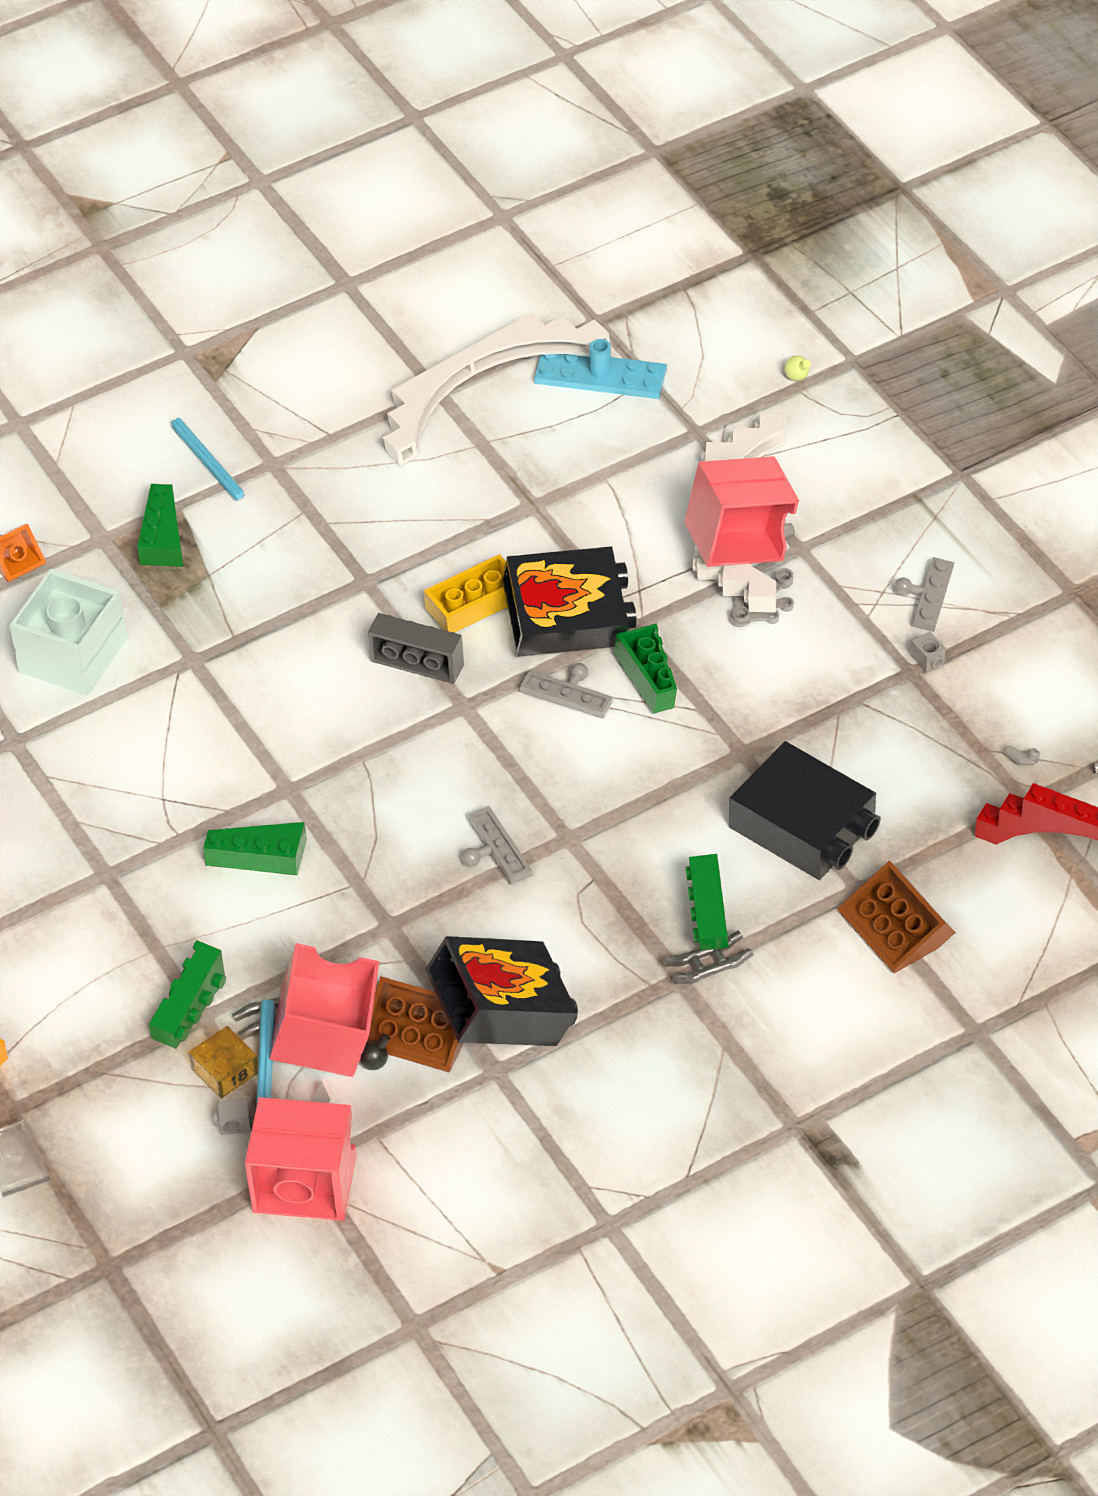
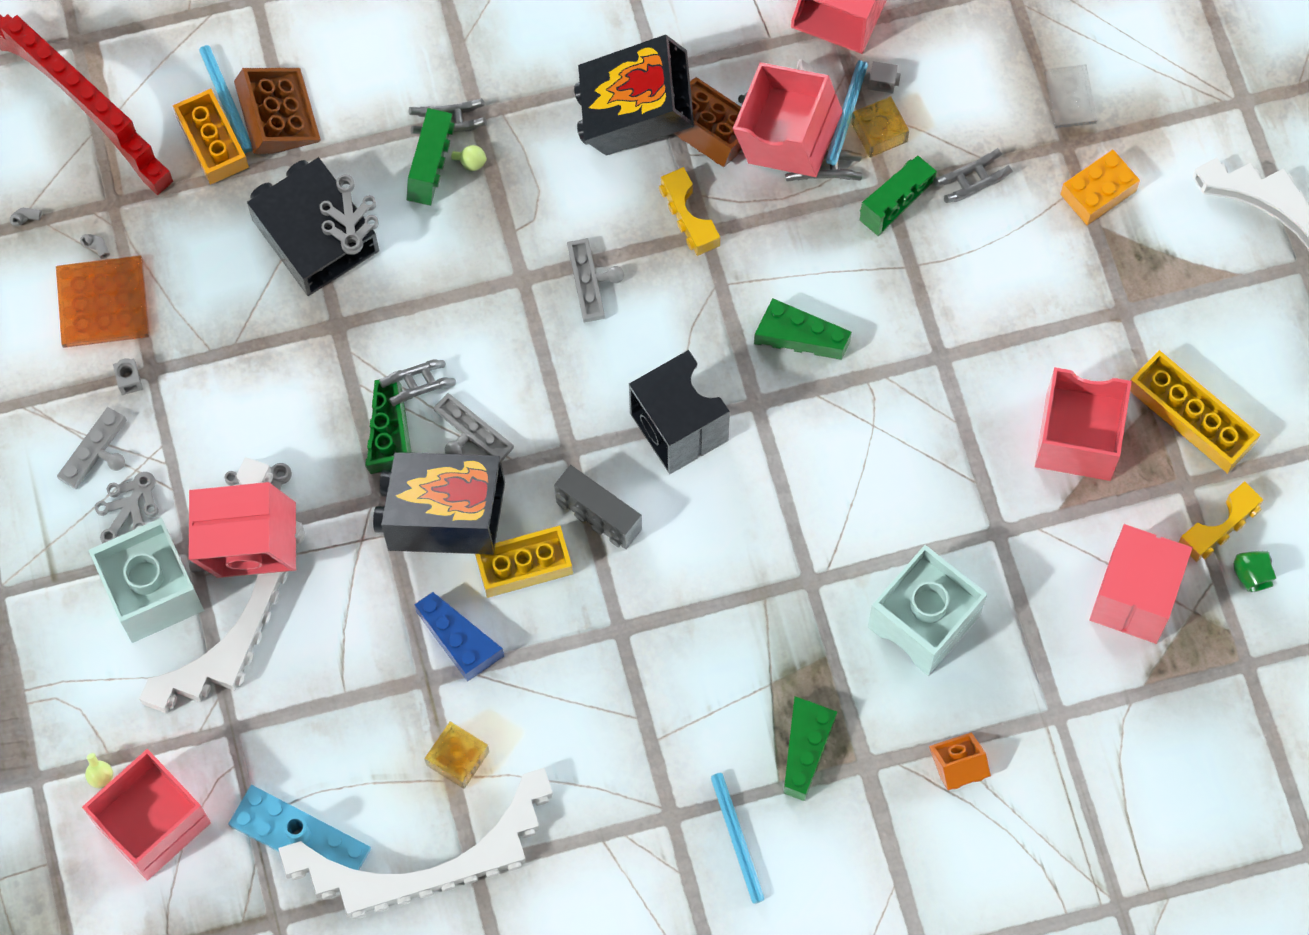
camera: 165 degrees left, 20 degrees up
none -> clear orange plate [56,255,149,348]
none -> coral piece [82,749,211,881]
none -> light aqua piece [88,517,204,643]
none -> light grey plant [95,472,158,544]
none -> light orange brick [172,89,249,185]
none -> medium azure axle [199,45,253,153]
none -> light grey plant [320,174,379,254]
none -> flat silver piece [379,359,456,406]
none -> blue wedge [414,592,504,682]
none -> clear yellow brick [424,721,489,789]
none -> yellowish green piece [451,145,487,171]
none -> black piece [629,350,730,474]
none -> yellow arch [659,167,720,256]
none -> flat silver piece [933,148,1013,203]

